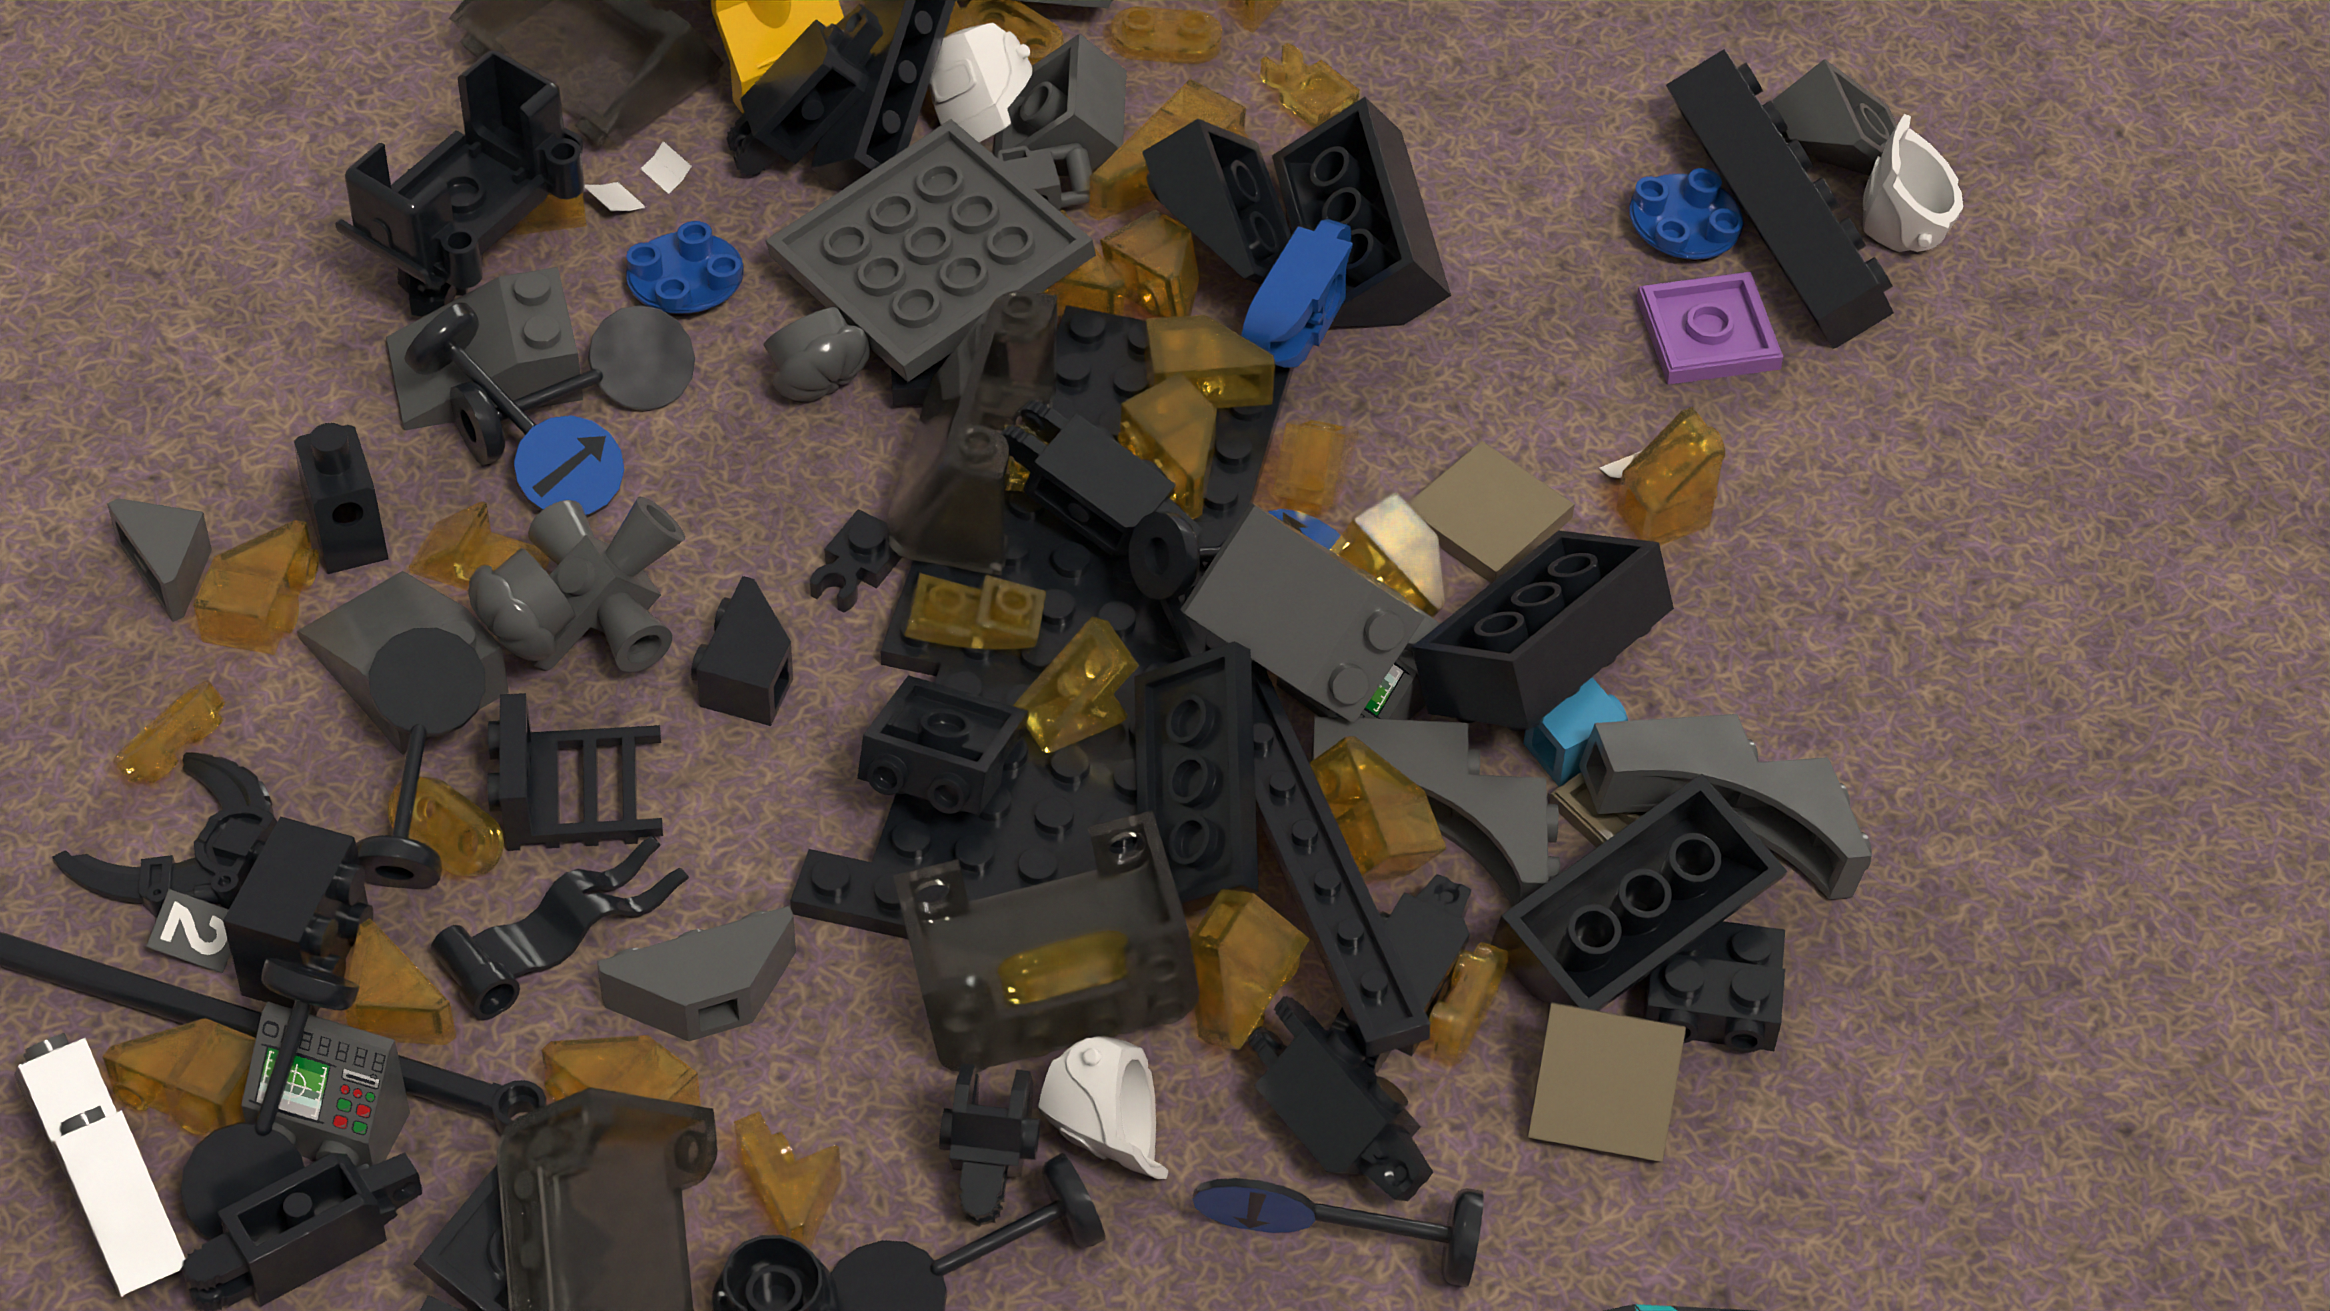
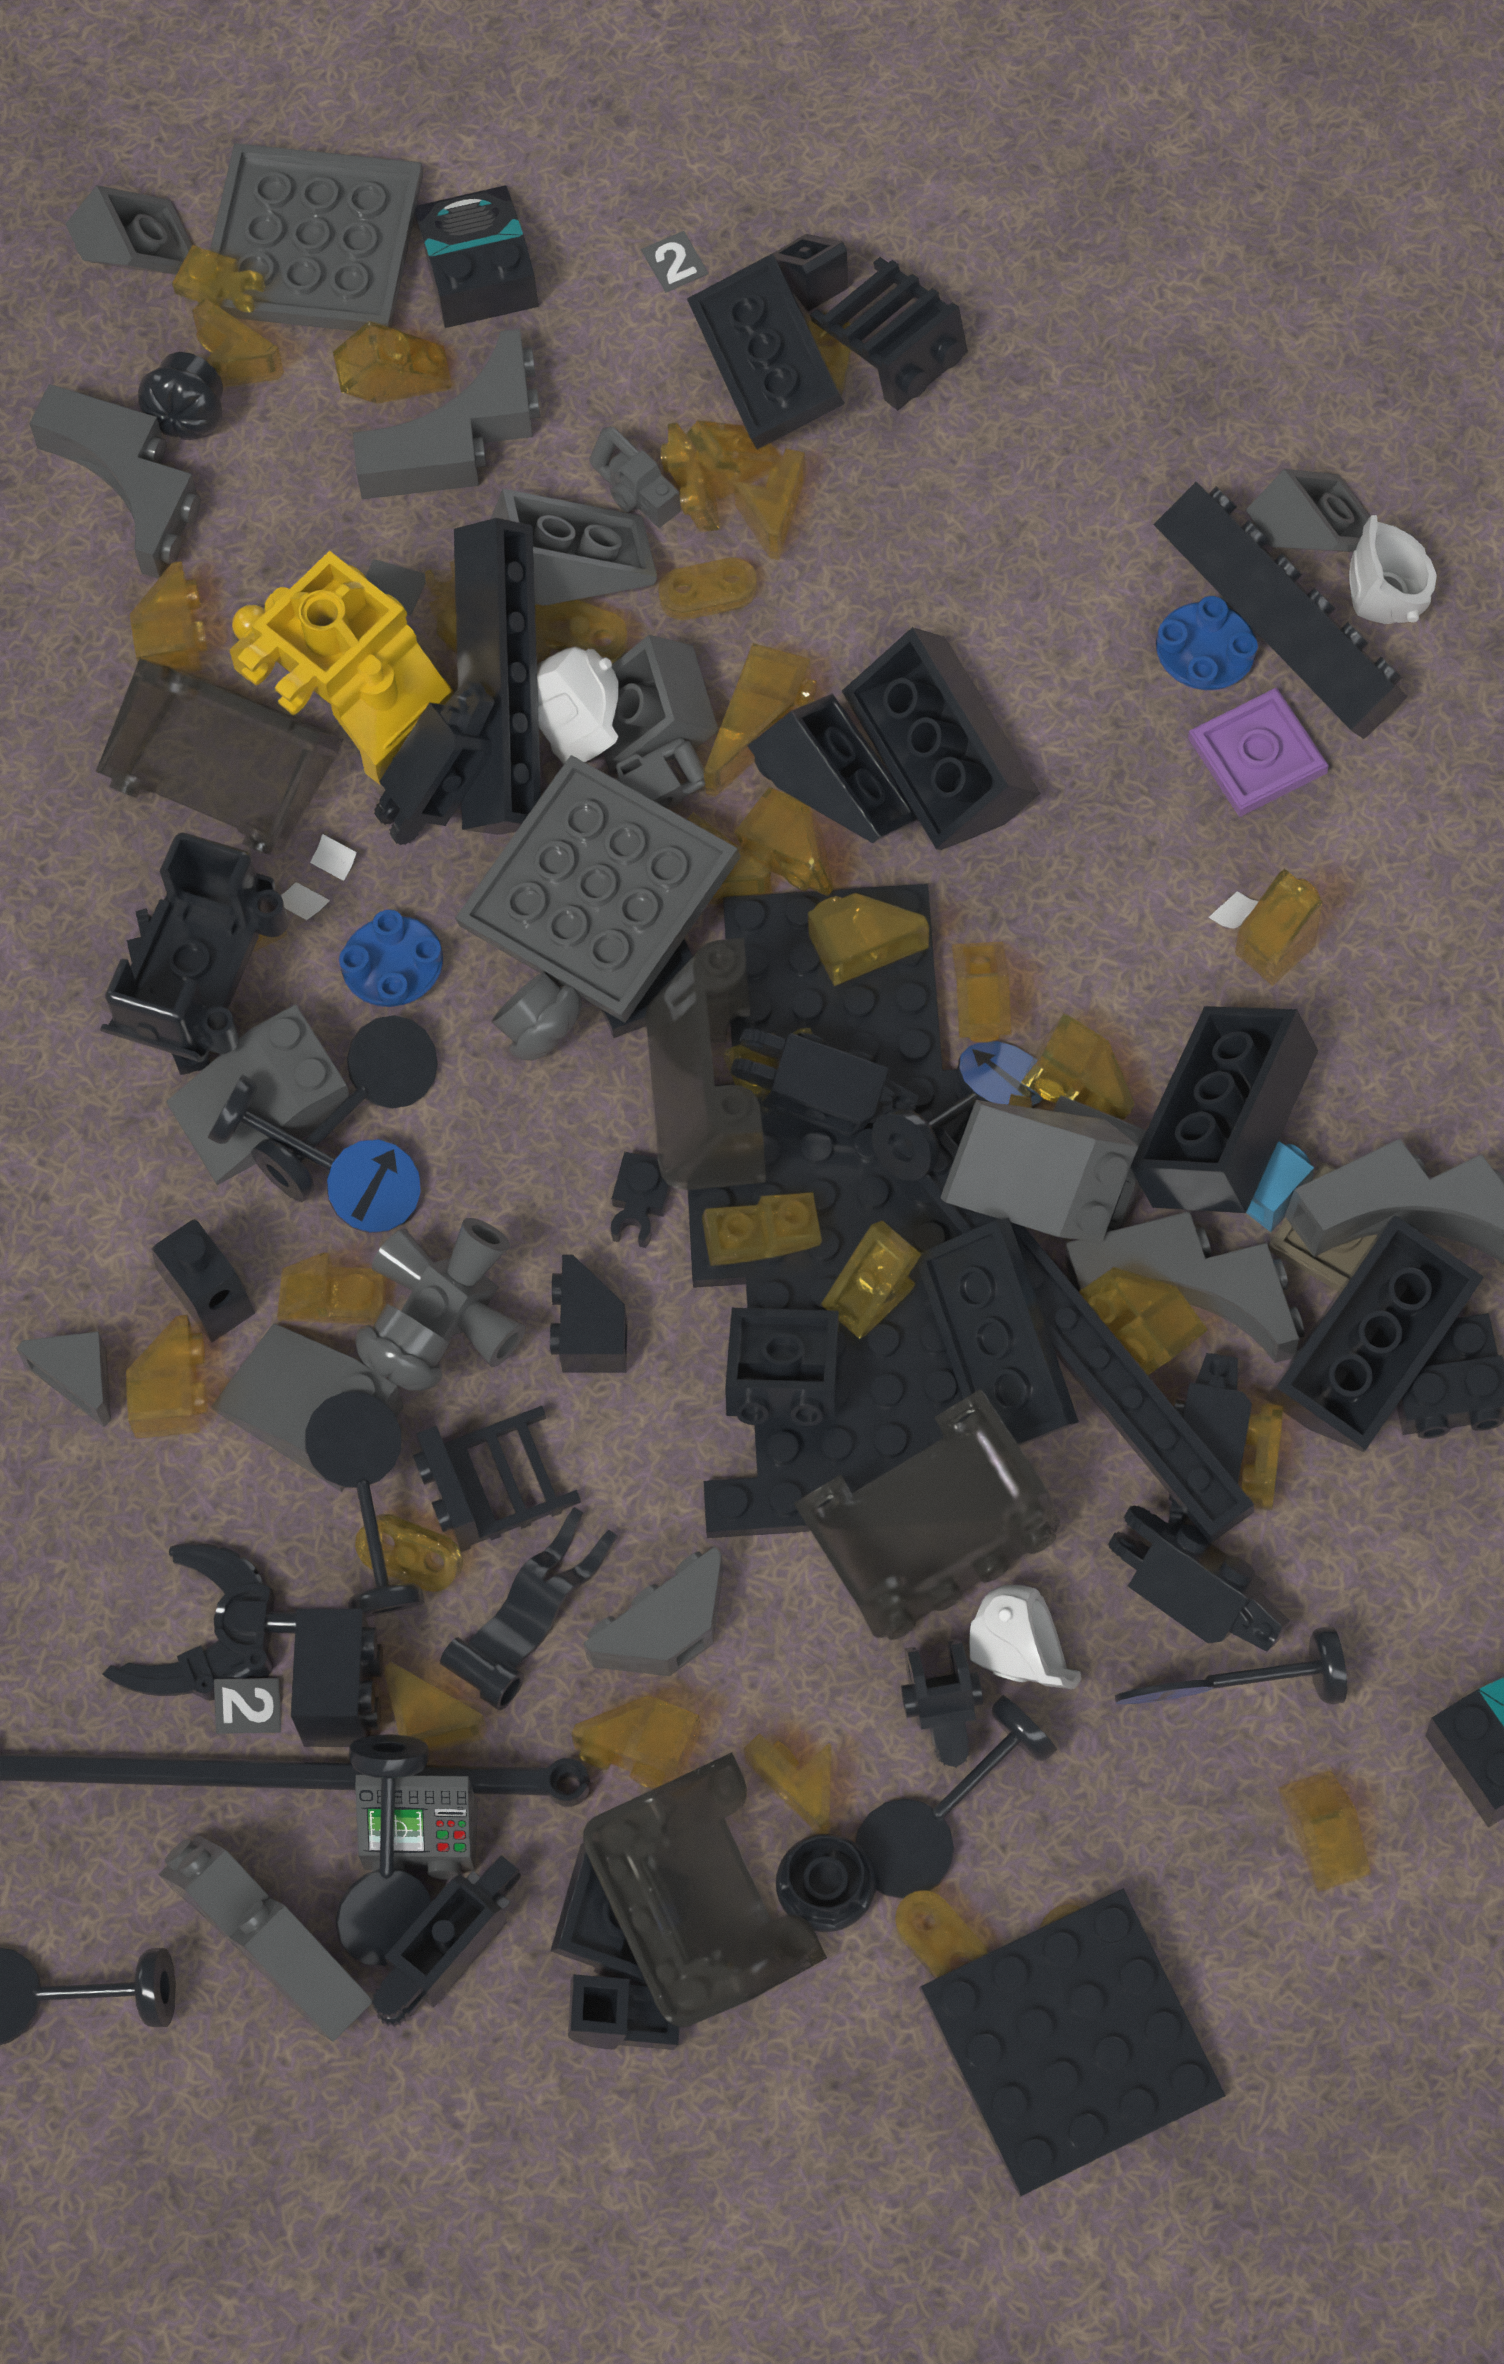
camera: 10 degrees left, 15 degrees up
clear yellow slope [103,1018,256,1135] -> none
clear yellow plate [113,680,226,784] -> none
clear yellow plate [998,930,1134,1009] -> none
clear yellow slope [1118,372,1217,519] -> none
clear yellow slope [1186,889,1310,1050] -> none
blue piece [1241,219,1353,368] -> none
clear yellow plate [1260,43,1360,129] -> none
dark tan tile [1402,440,1575,583] -> none
dark tan tile [1528,1002,1686,1162] -> none

